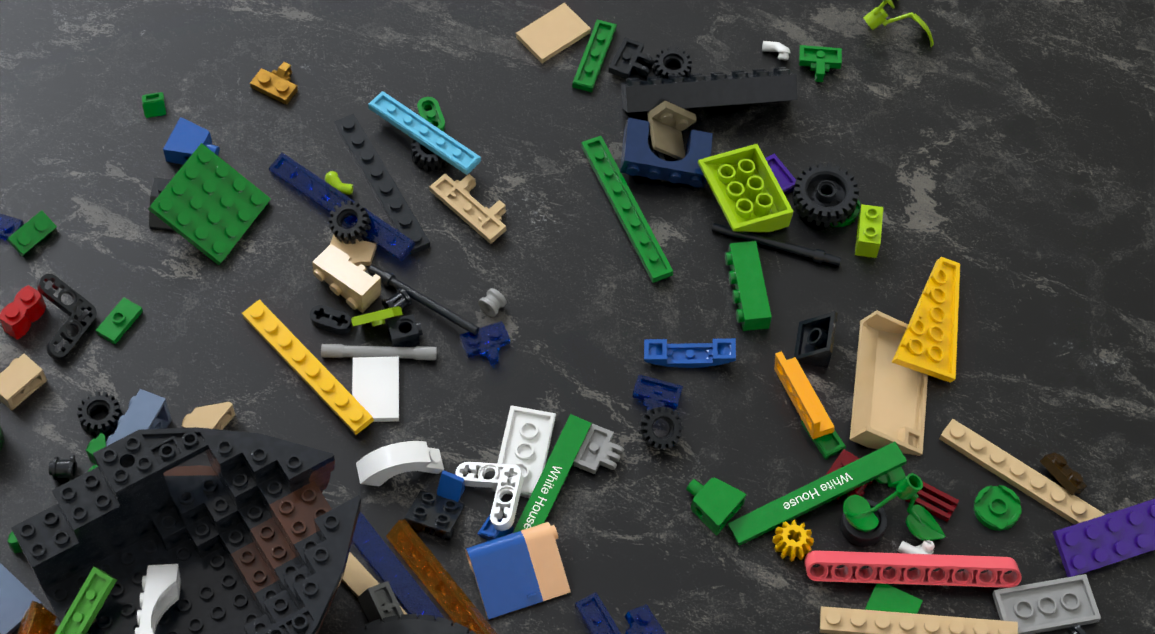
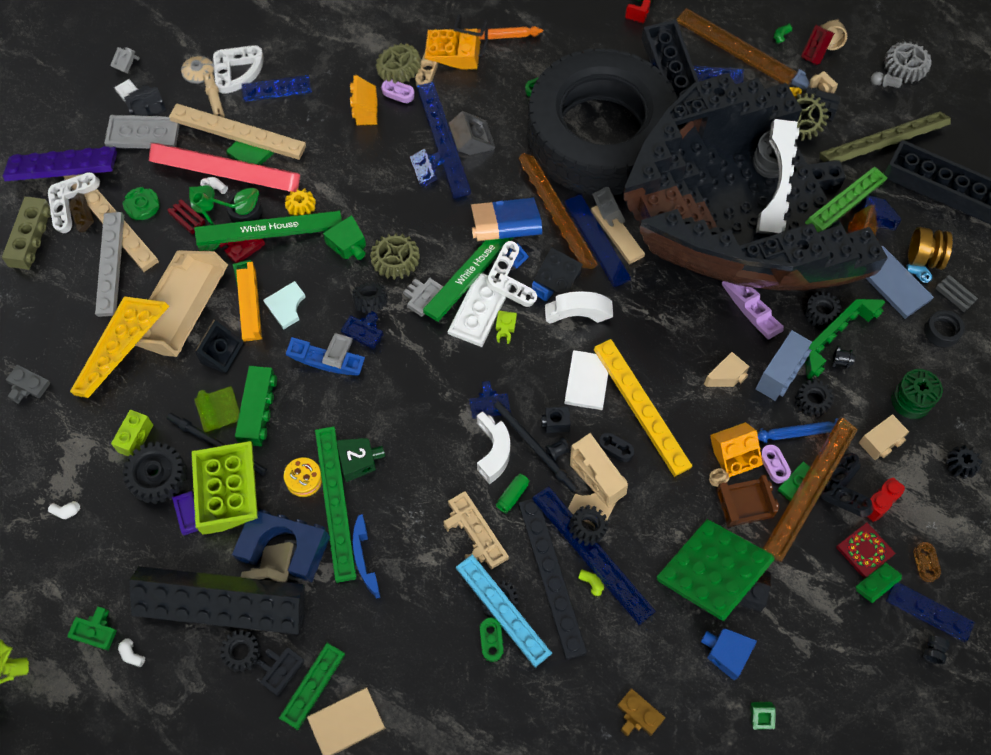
camera: 165 degrees left, 5 degrees up
light grey piece [321,344,437,360] -> none
lime plate [351,306,403,327] -> none
light grey wheel [478,288,507,317] -> none
none -> olive brick [2,197,51,270]
none -> dark grey hinge [6,365,50,404]
none -> white beam [48,172,100,233]
none -> white arm [48,501,80,519]
none -> light grey plate [95,212,124,317]
none -> clear neon green hinge [194,386,240,432]
none -> light aqua tile [263,281,305,330]
none -> yellow head [284,457,322,497]
none -> light grey tile [322,333,353,369]
none -> dark green torso [337,438,385,482]
none -> blue slope [353,514,380,598]
none -> olive gear [370,232,420,280]
none -> white arch [477,411,510,484]
none -> lime plate [496,311,517,344]
none -> green piece [496,474,530,513]
none -> tan plate [709,468,729,487]
none -> light orange slope [710,422,763,477]
none -> reddish brown panel [716,475,779,527]
none -> blue wheel [757,418,849,443]
none -> lavender plate [761,445,791,483]
none -> clear orange plate [763,418,858,562]
none -> tile [836,522,896,579]

